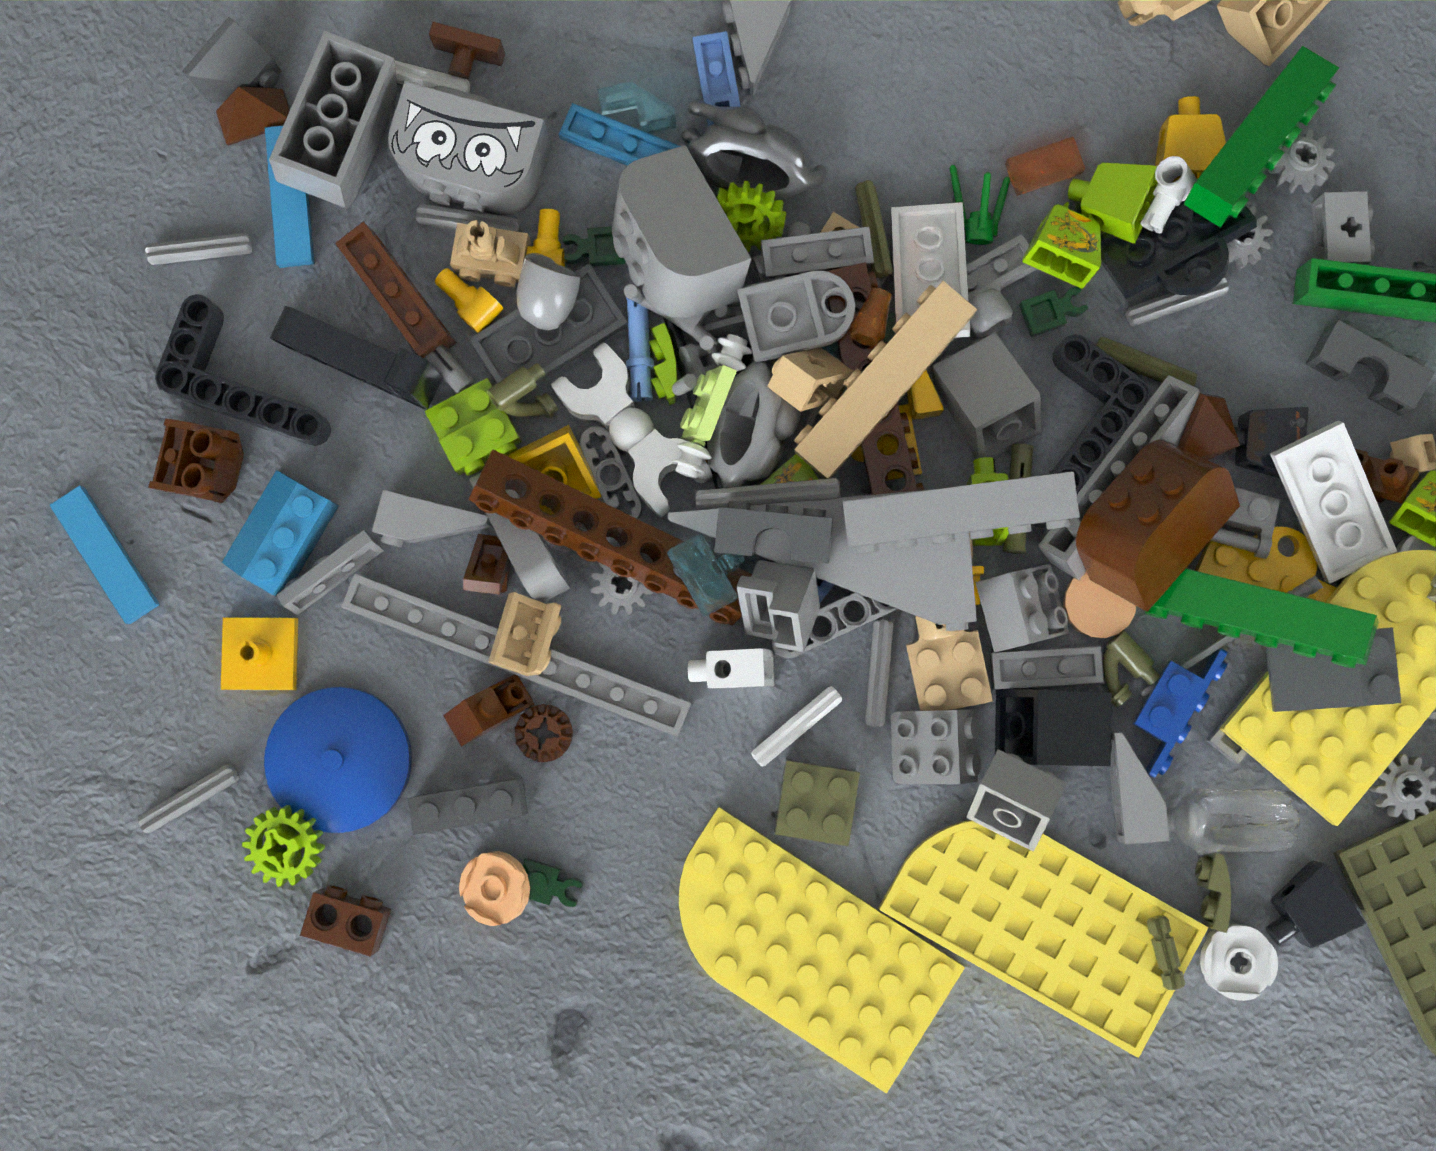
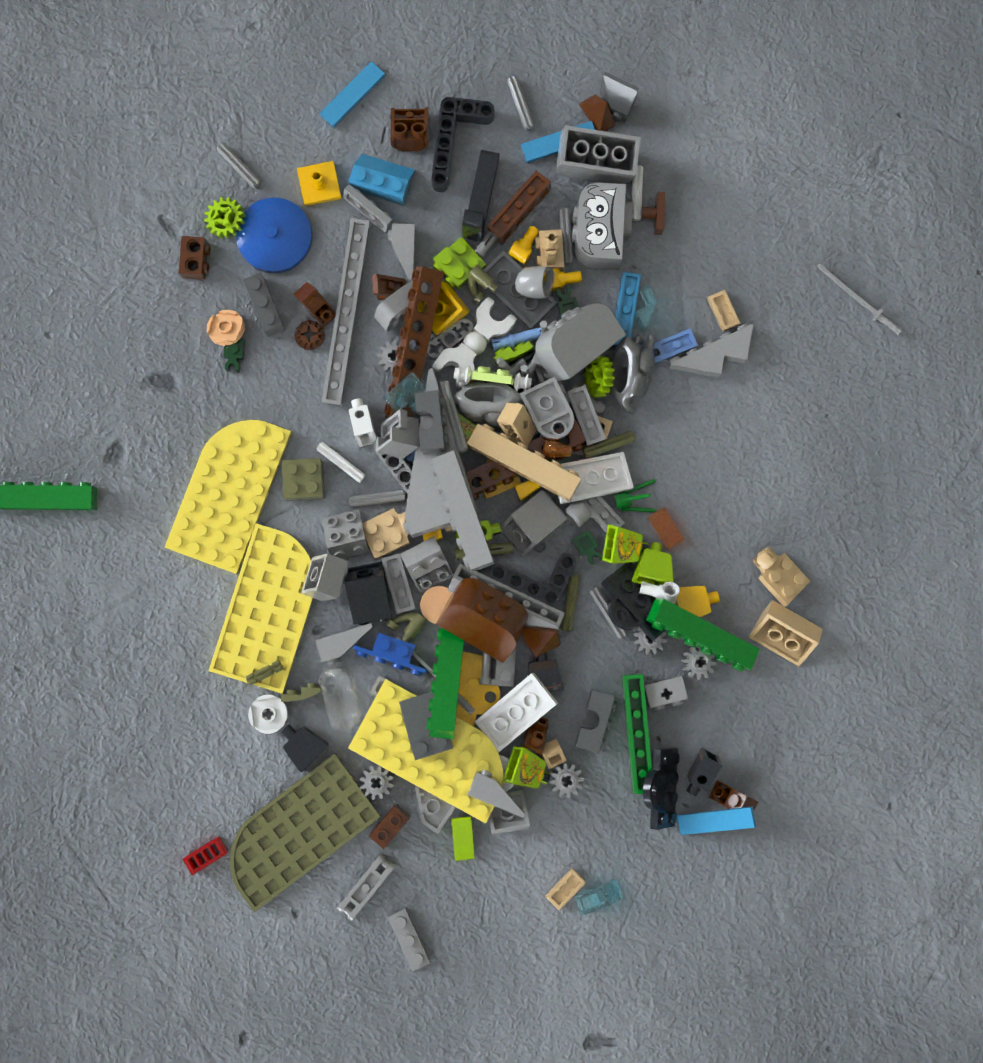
camera: 70 degrees right, 0 degrees up
tan bracket [488,592,561,676] -> none

